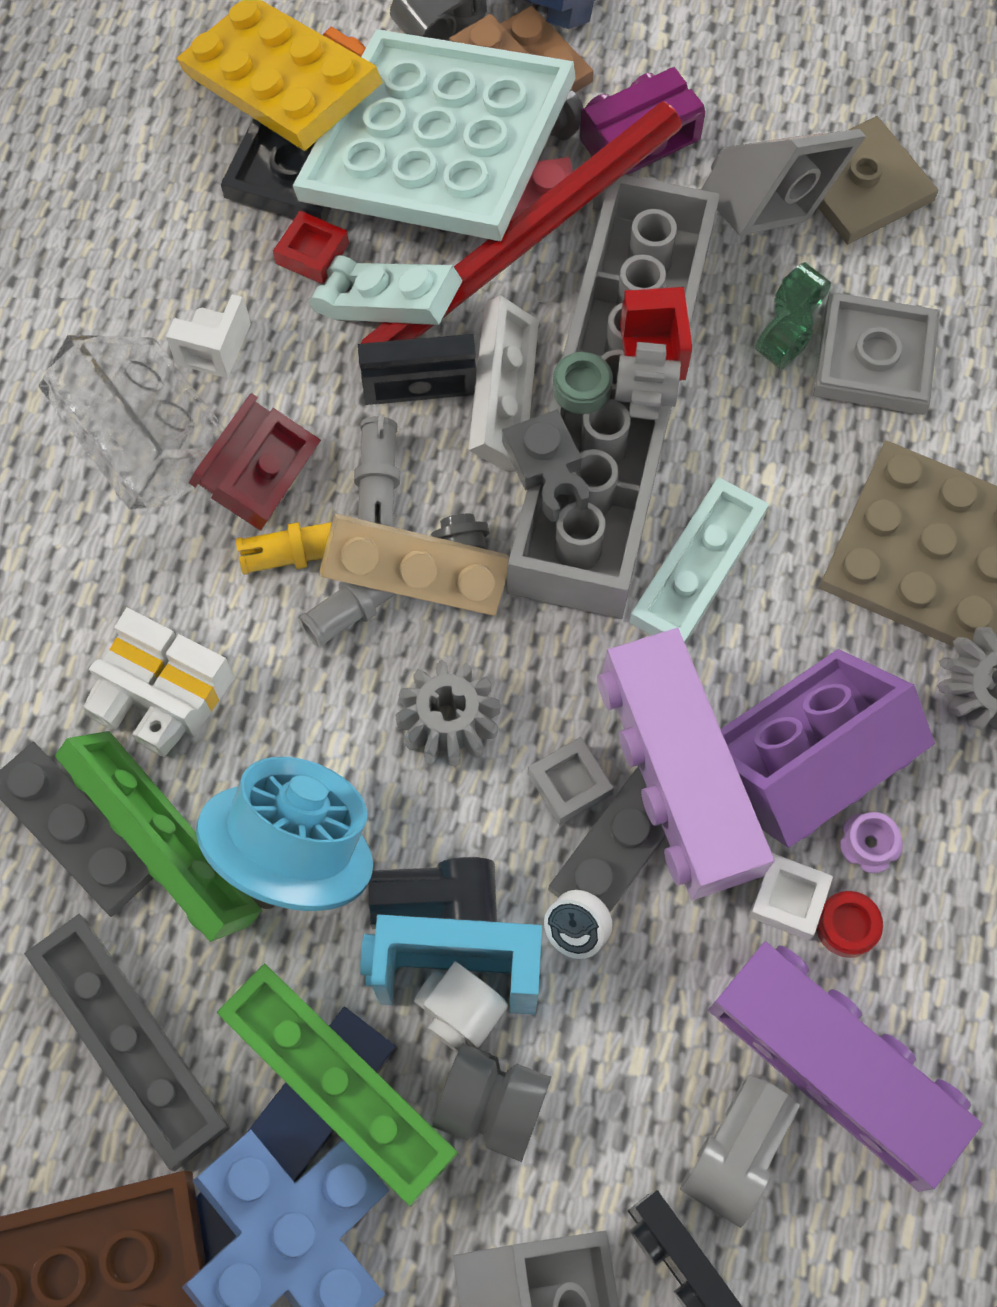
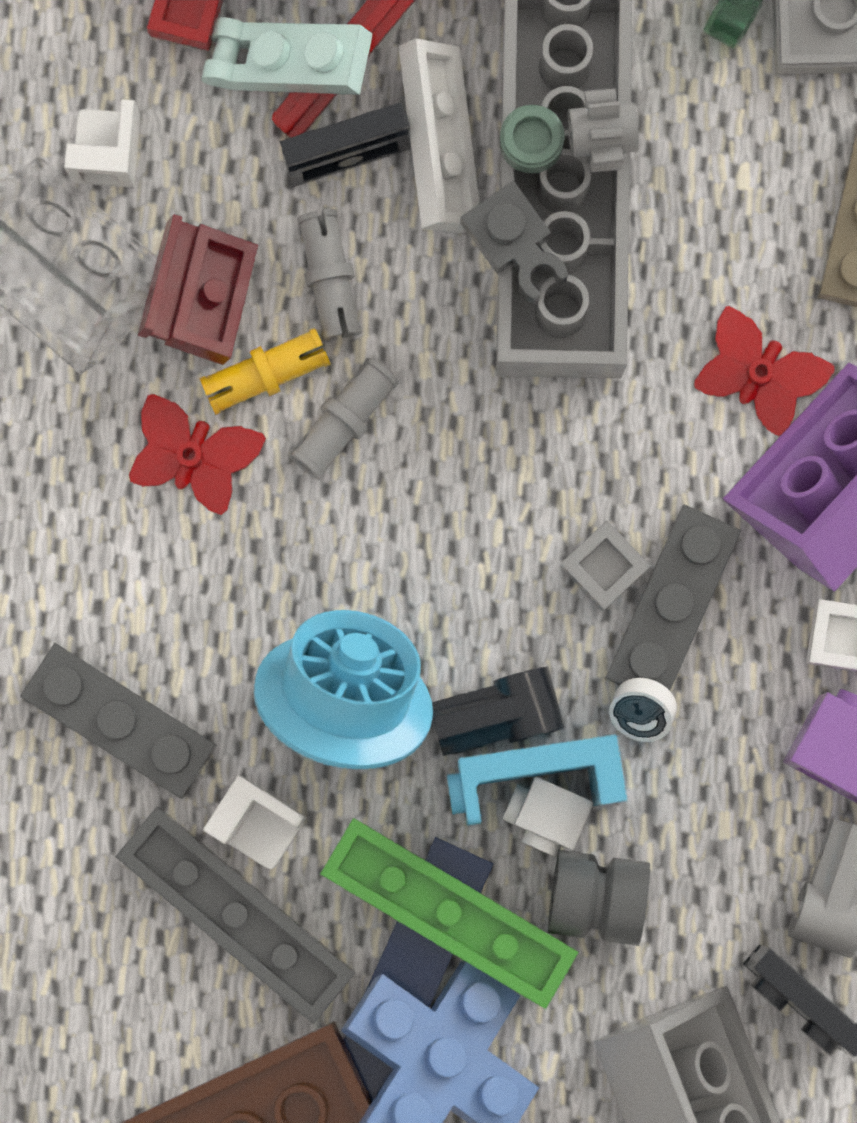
camera: 10 degrees left, 15 degrees up
bright green plate [55,731,263,942] -> none
white hips [83,607,235,757] -> none
tan plate [320,513,509,616] -> none
light grey gear [395,660,500,767] -> none
dark grey plate [430,513,490,549] -> none
lavender brick [597,627,775,901] -> none
red panel [620,287,692,381] -> none
light aqua plate [629,477,769,645] -> none
none -> red piece [129,394,266,515]
none -> white panel [203,775,307,869]
none -> red piece [694,306,835,437]

